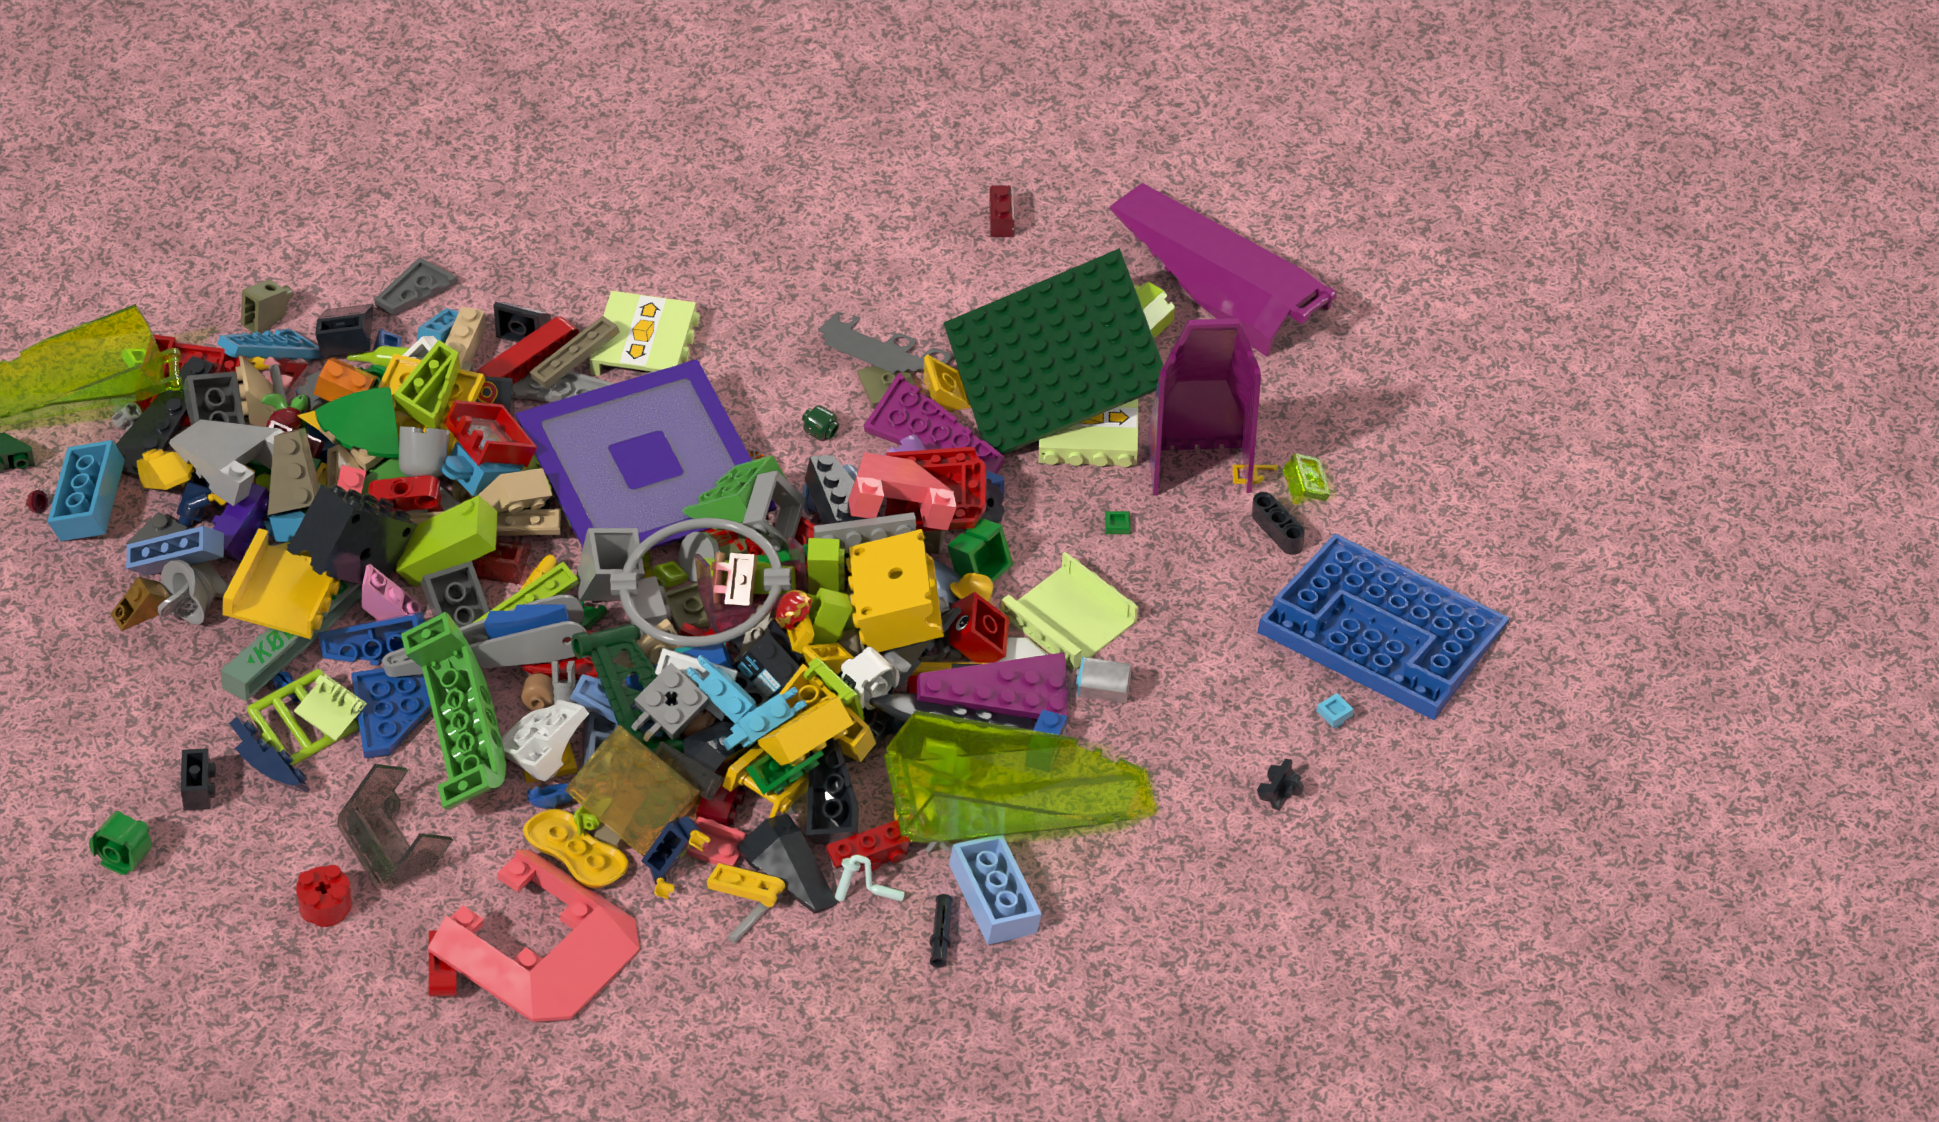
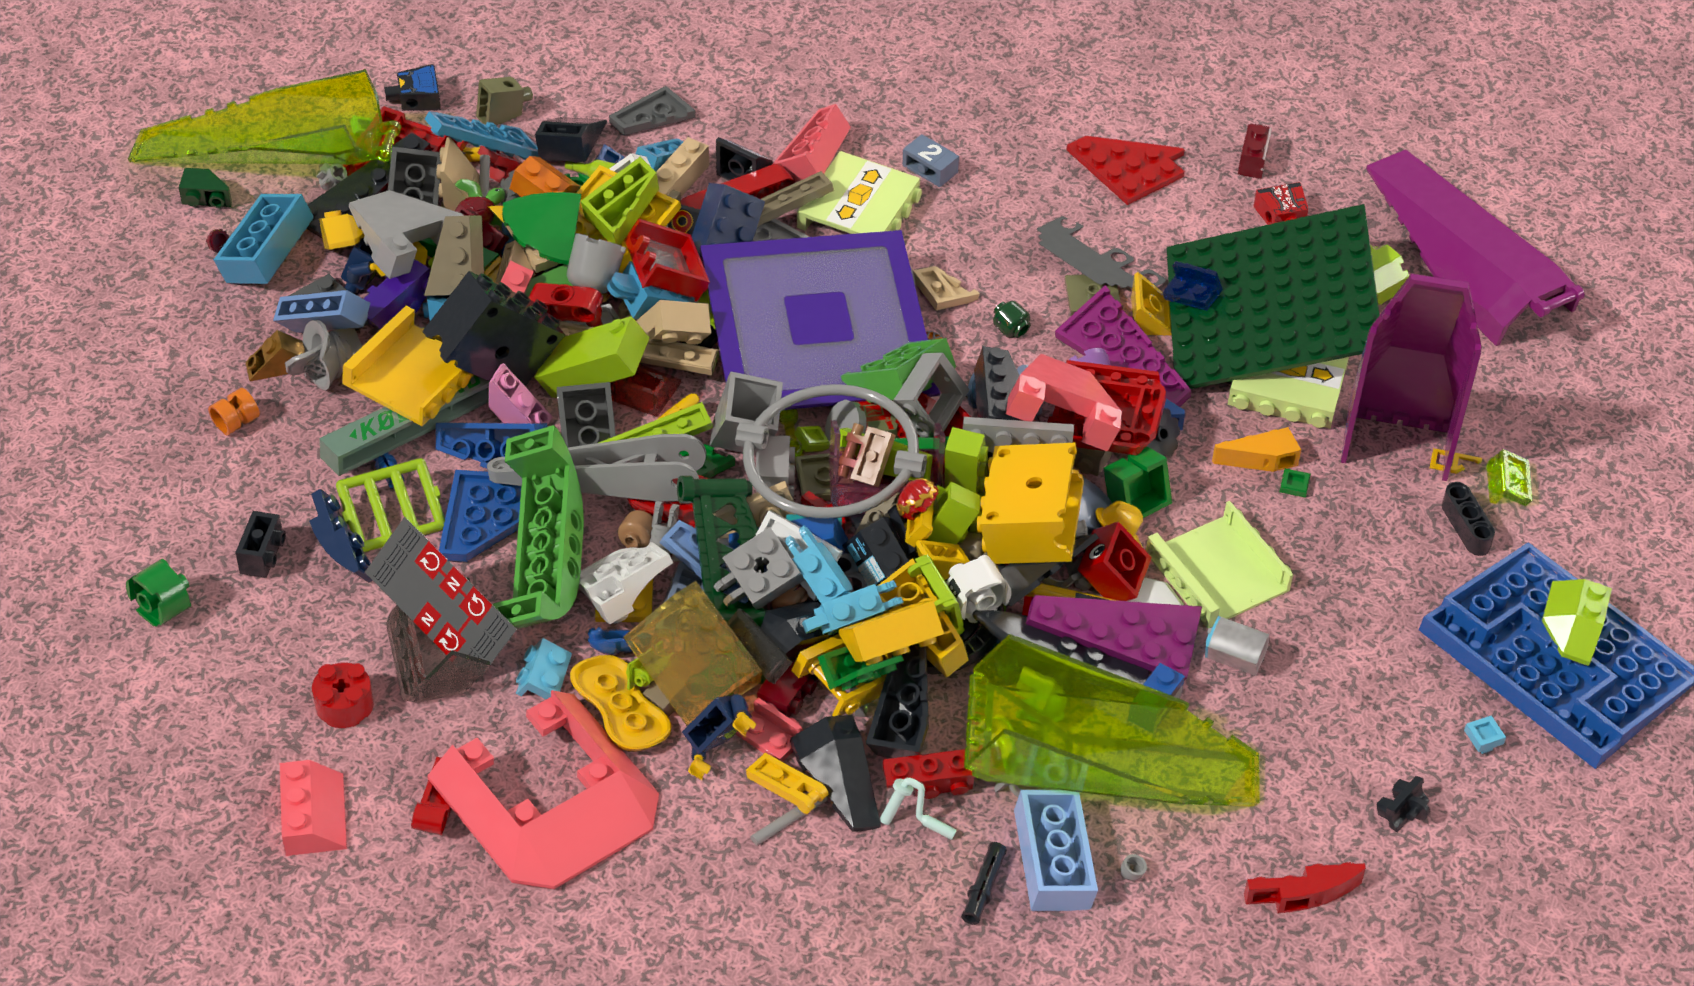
camera: 15 degrees right, 0 degrees up
yellowish green hinge [294,674,367,741] -> none
blue slope [484,604,570,640] -> none
none -> orange wheel [208,387,260,436]
none -> coral slope [280,760,347,856]
none -> dark grey sticker [365,517,517,683]
none -> torso [384,64,441,111]
none -> medium azure bracket [516,638,572,699]
none -> dark blue brick [692,183,765,262]
none -> coral wedge [772,104,851,182]
none -> sand blue brick [902,134,959,187]
none -> tan wing [913,266,980,311]
none -> red wing [1066,136,1185,205]
none -> light grey hinge [1121,854,1147,881]
none -> clear blue bracket [1162,261,1223,311]
none -> light orange slope [1212,427,1301,472]
none -> red slope [1244,862,1366,913]
none -> red torso [1253,182,1308,225]
none -> lime wedge [1542,579,1612,666]

